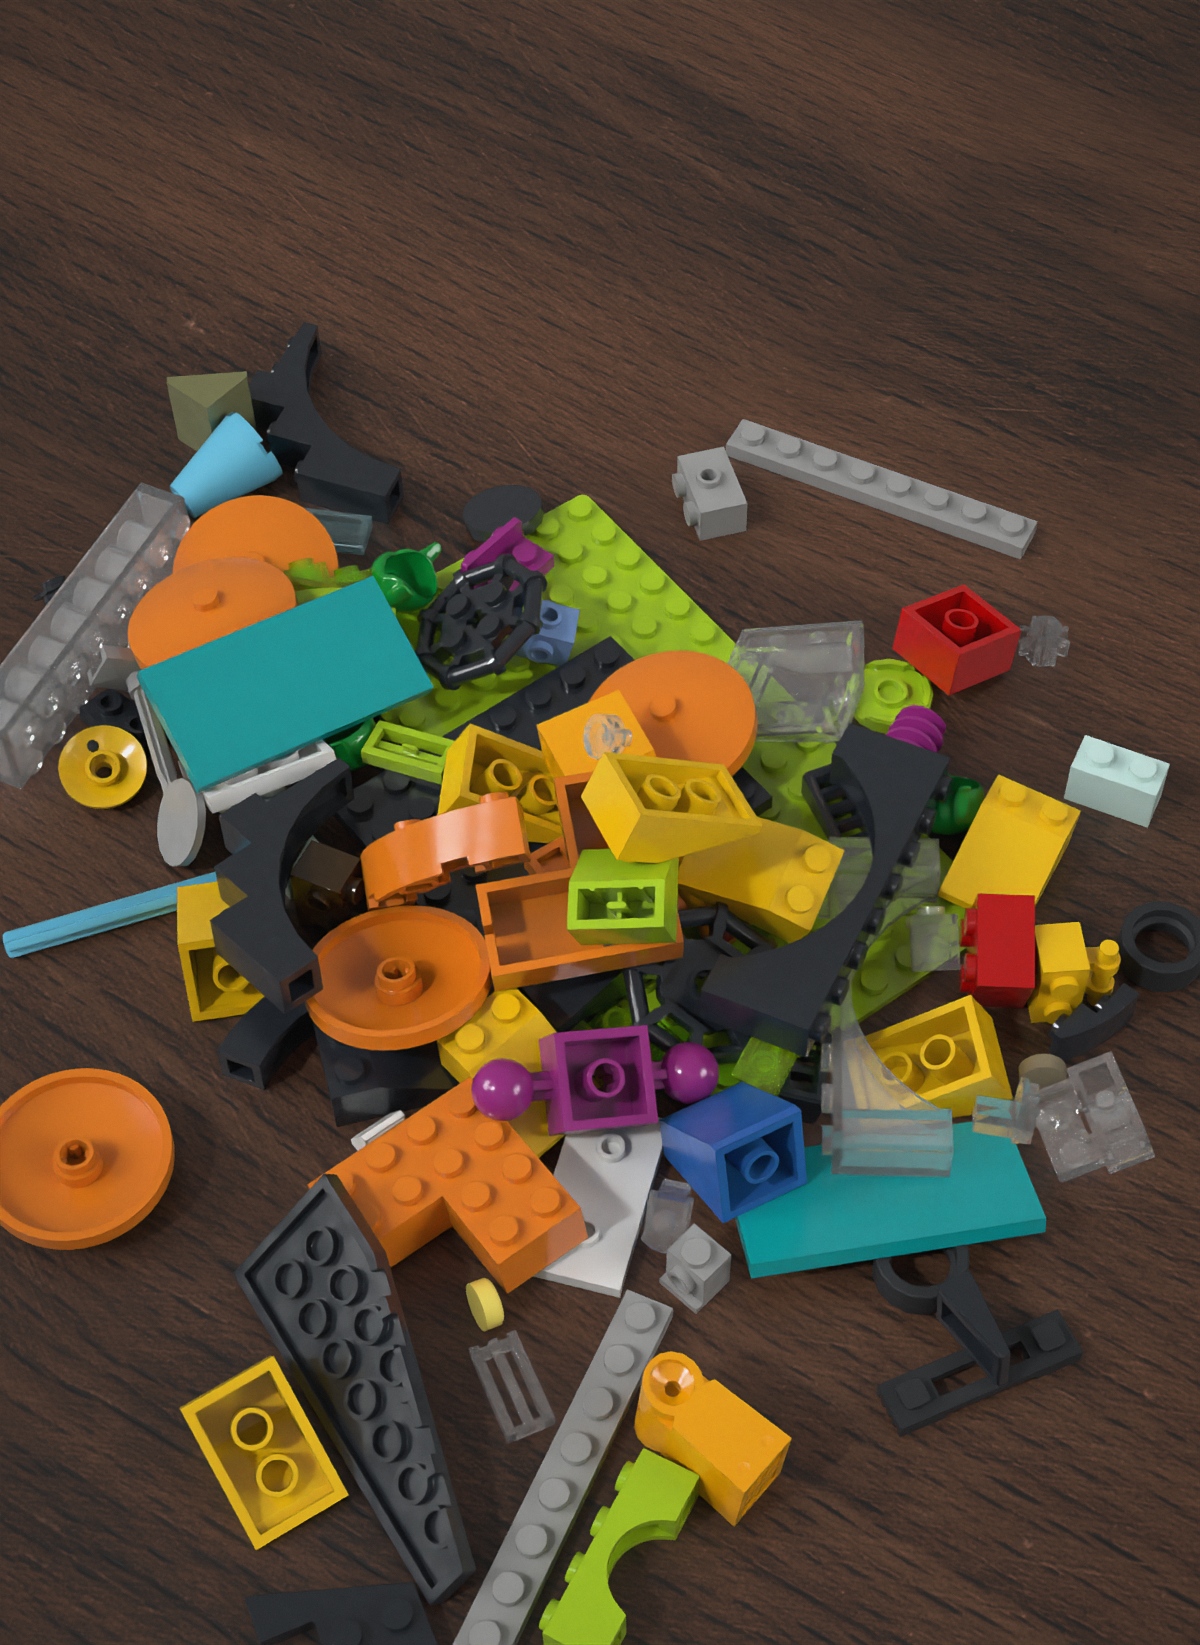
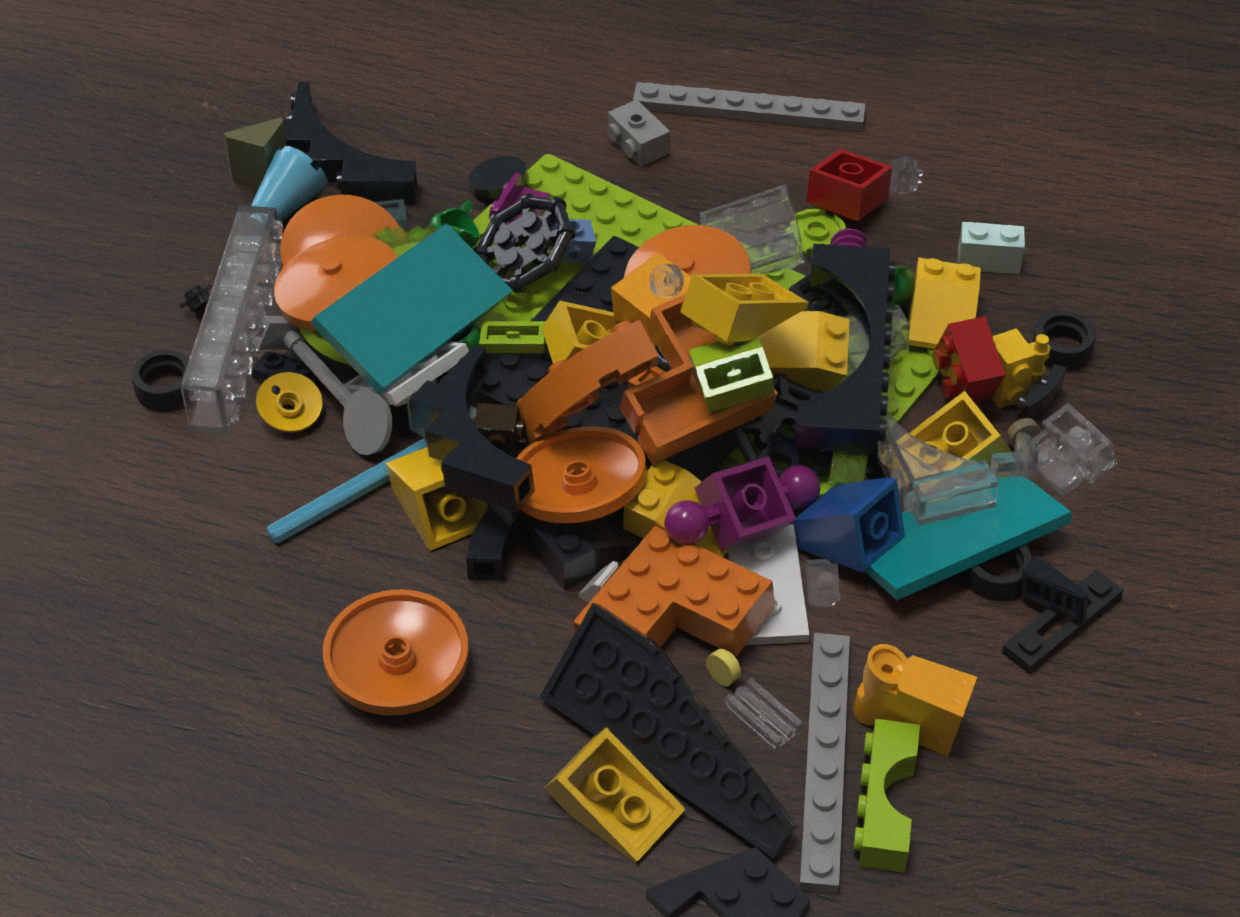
camera: 20 degrees left, 5 degrees down
light grey brick [659,1224,731,1314] -> none
clear bracket [906,906,961,972] -> none

